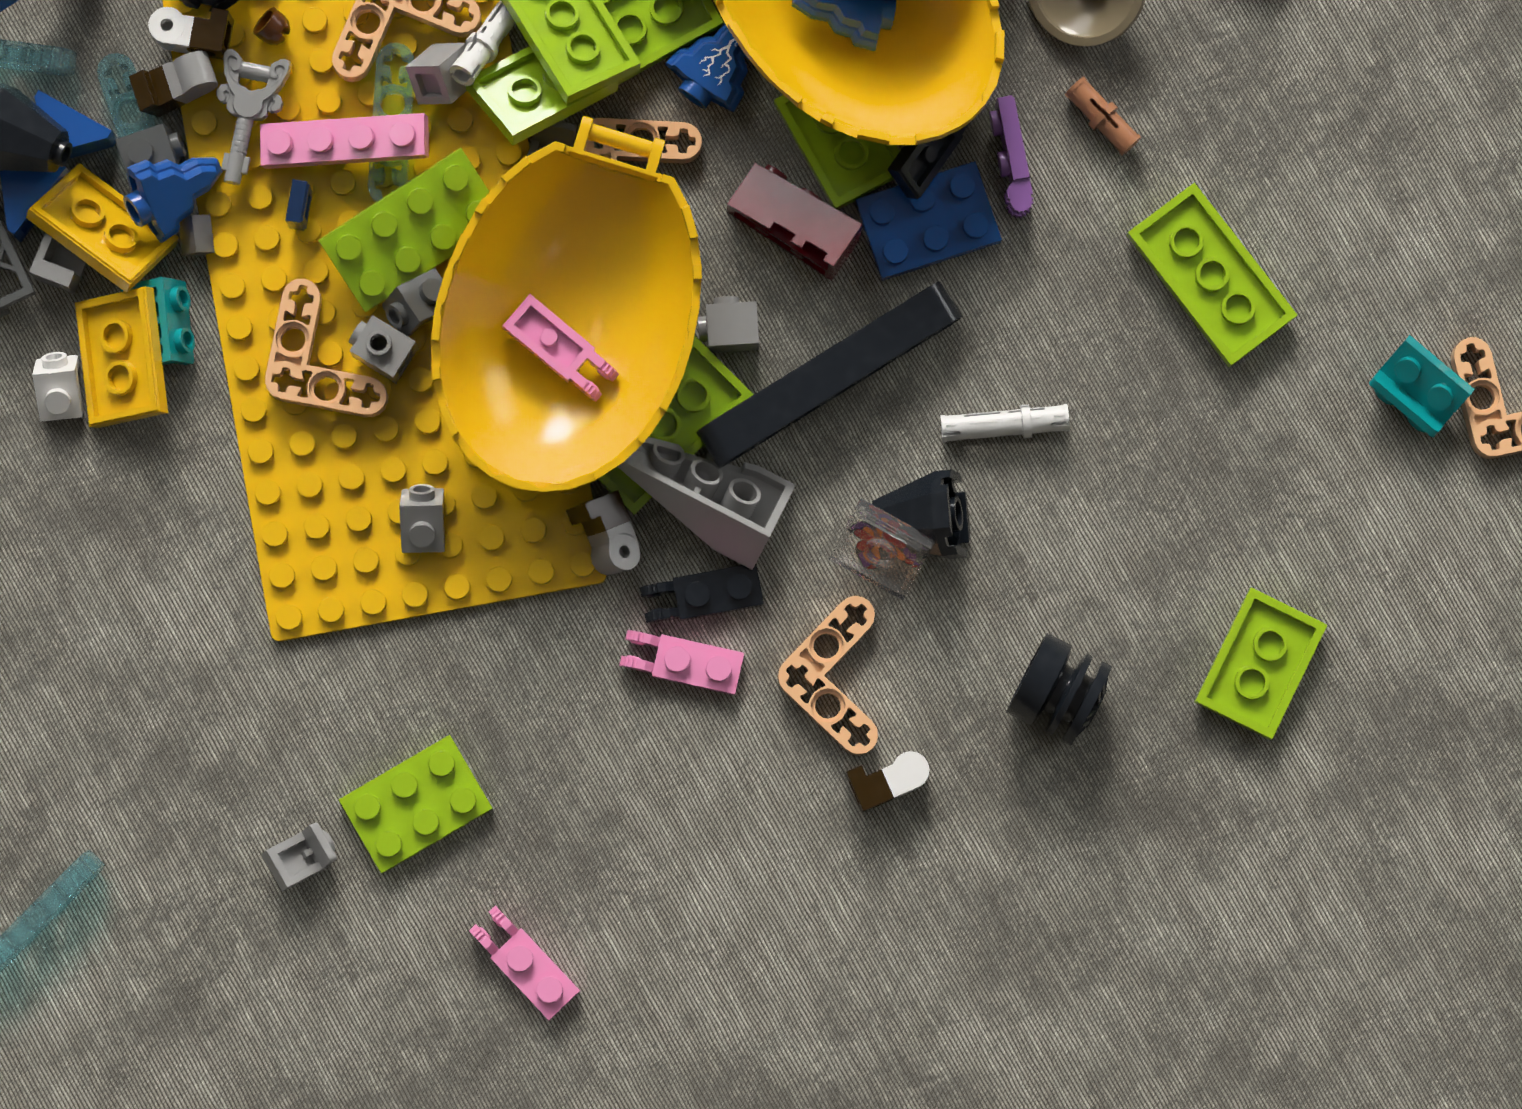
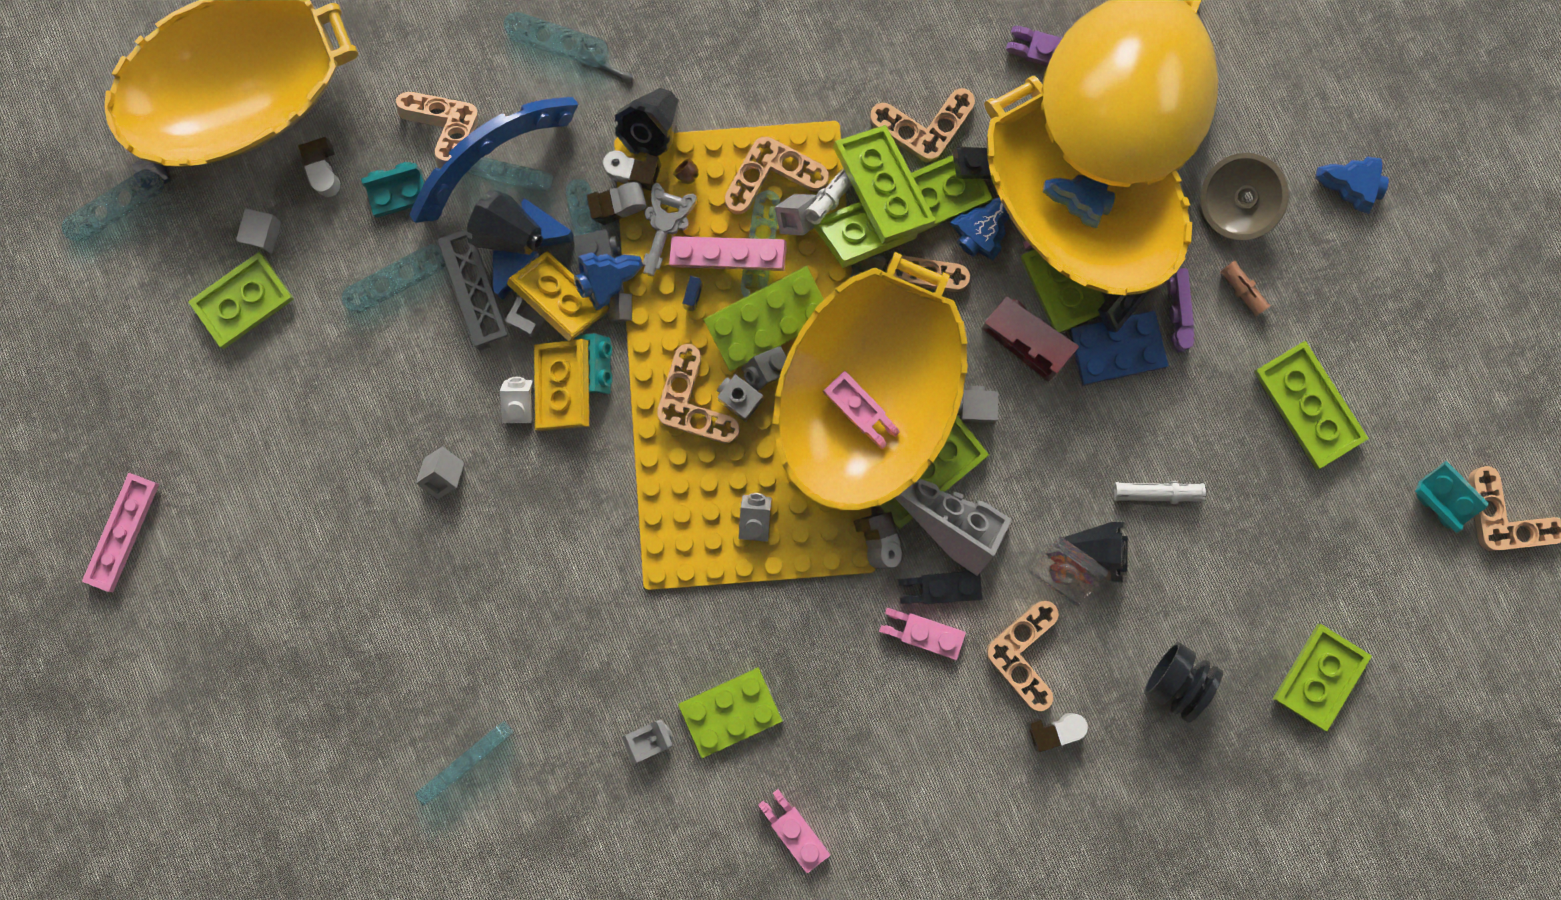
camera: 15 degrees right, 0 degrees up
black beam [696,281,963,469] -> none

